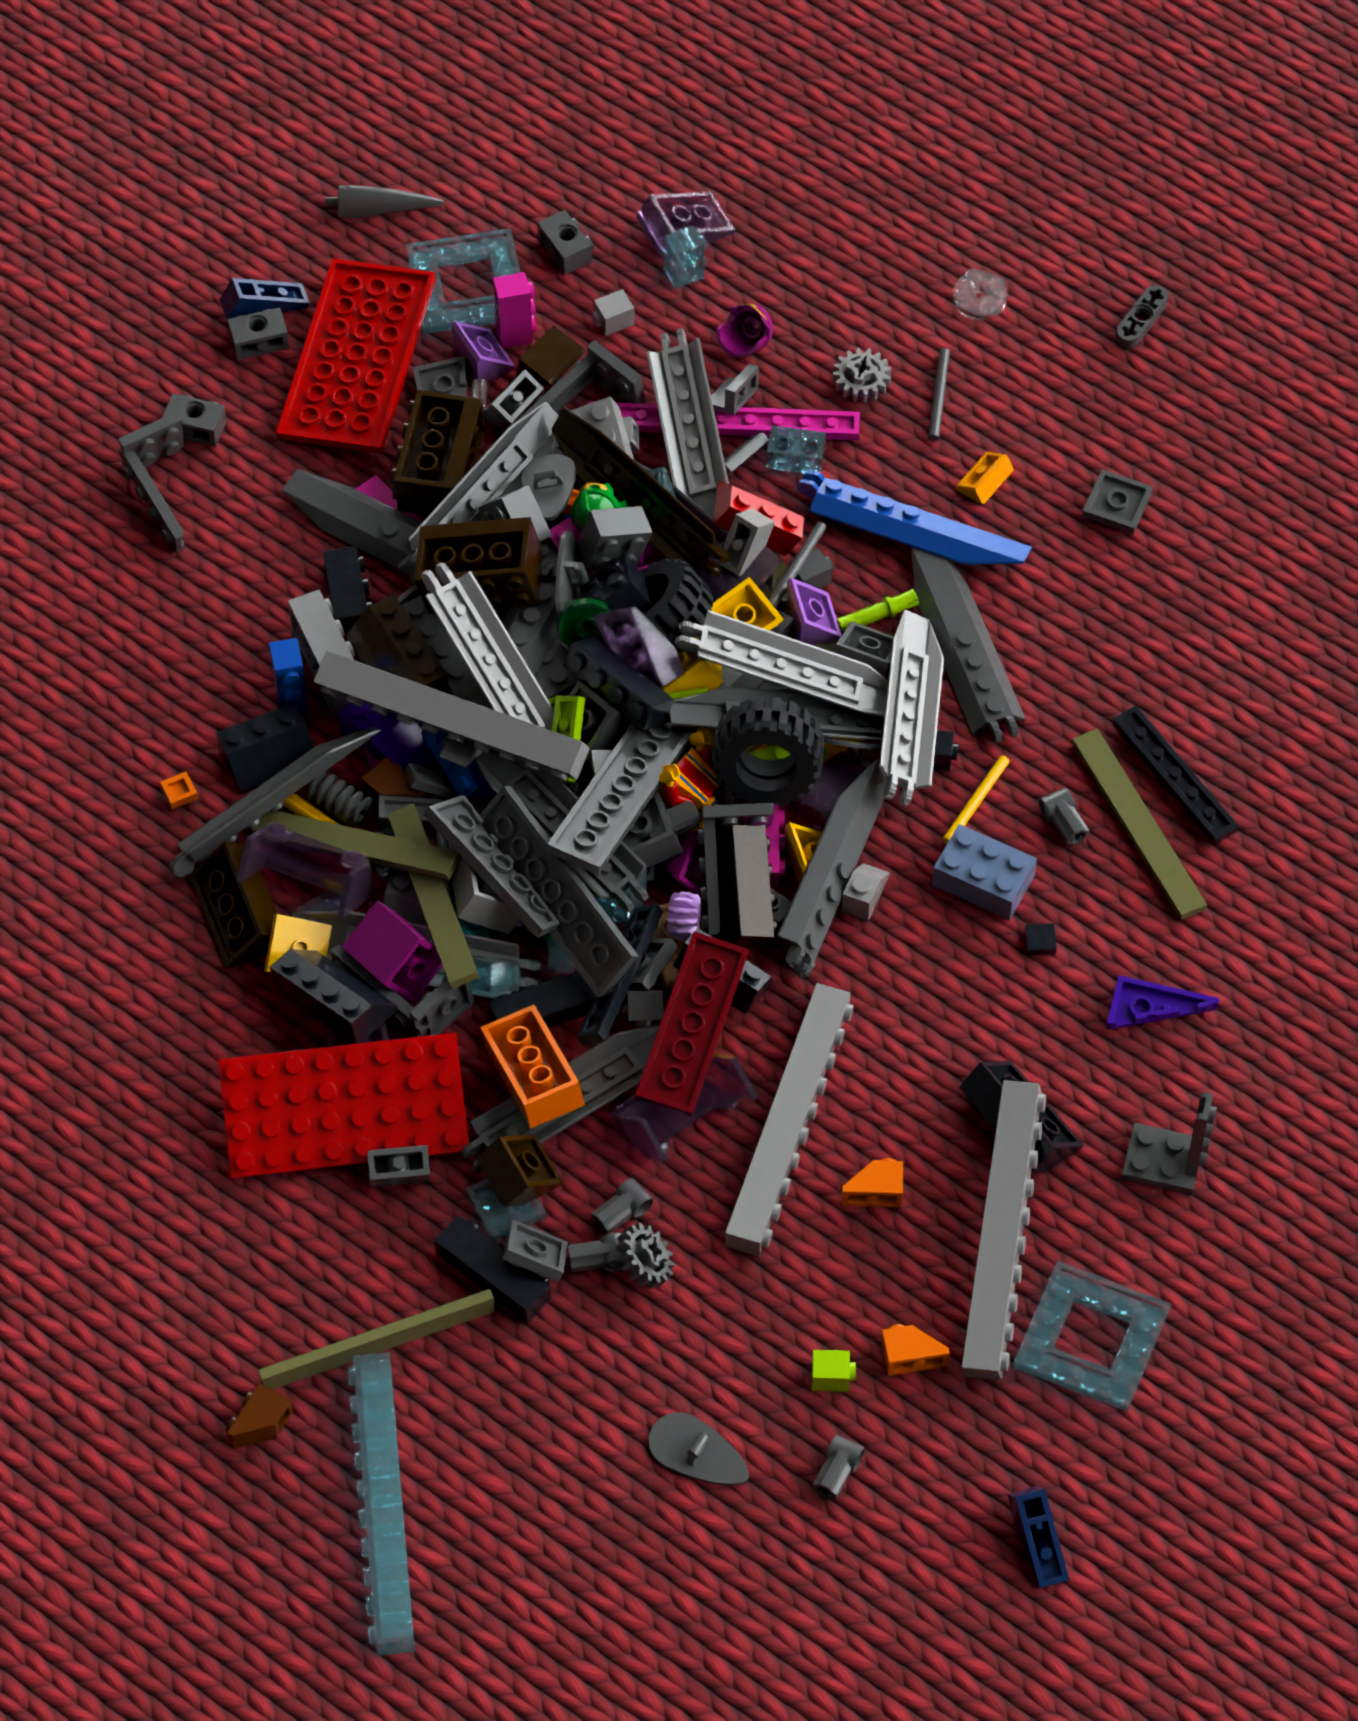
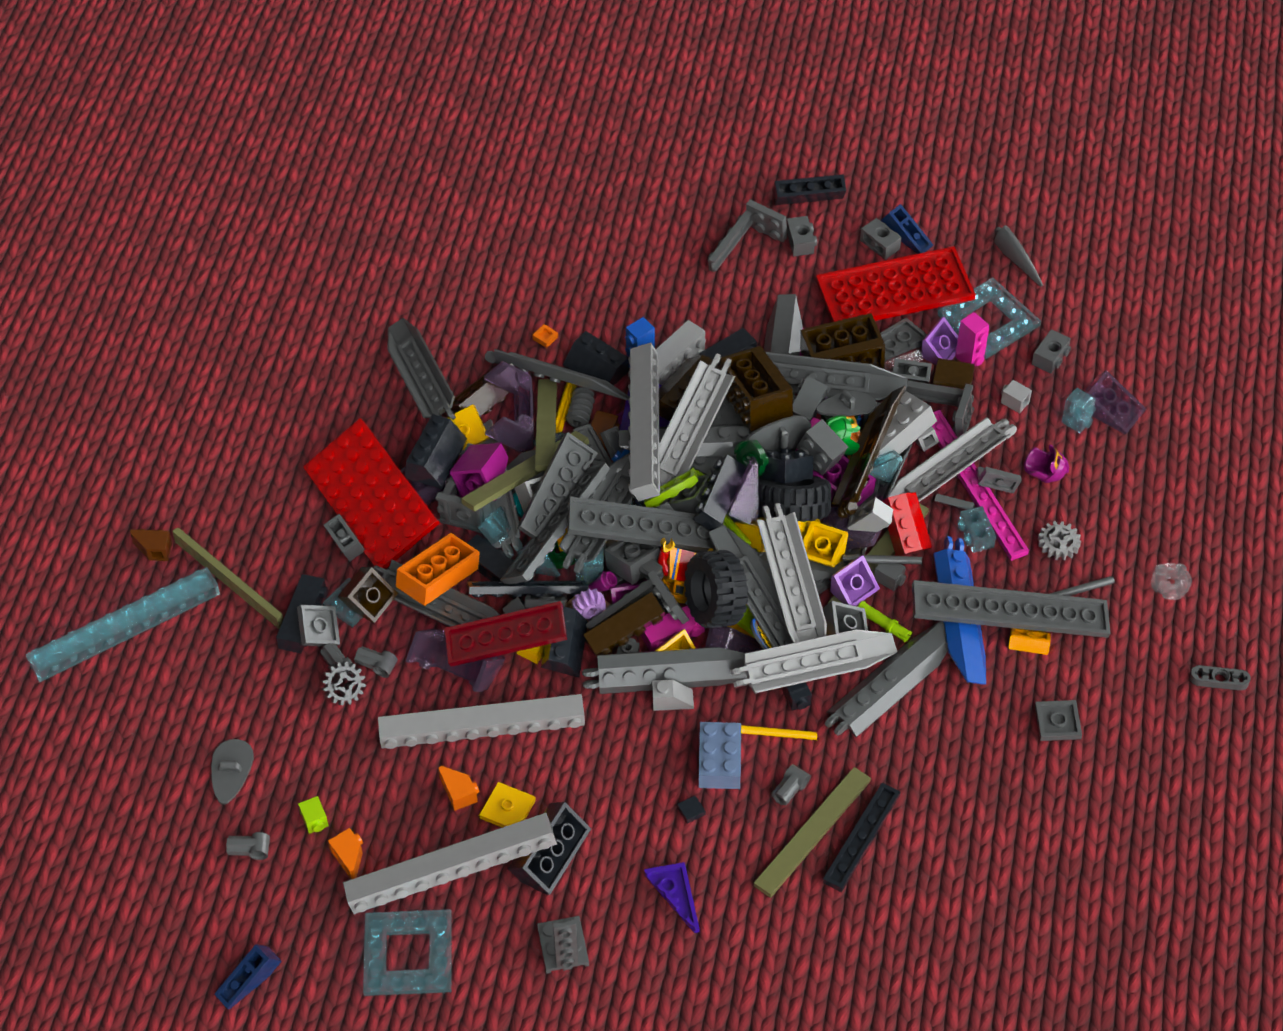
camera: 65 degrees right, 5 degrees down
none -> dark grey hinge [387,318,456,420]
none -> yellow plate [480,782,536,828]
none -> magenta cone [588,571,617,592]
none -> black brick [772,174,846,205]
none -> dark grey plate [912,580,1111,638]

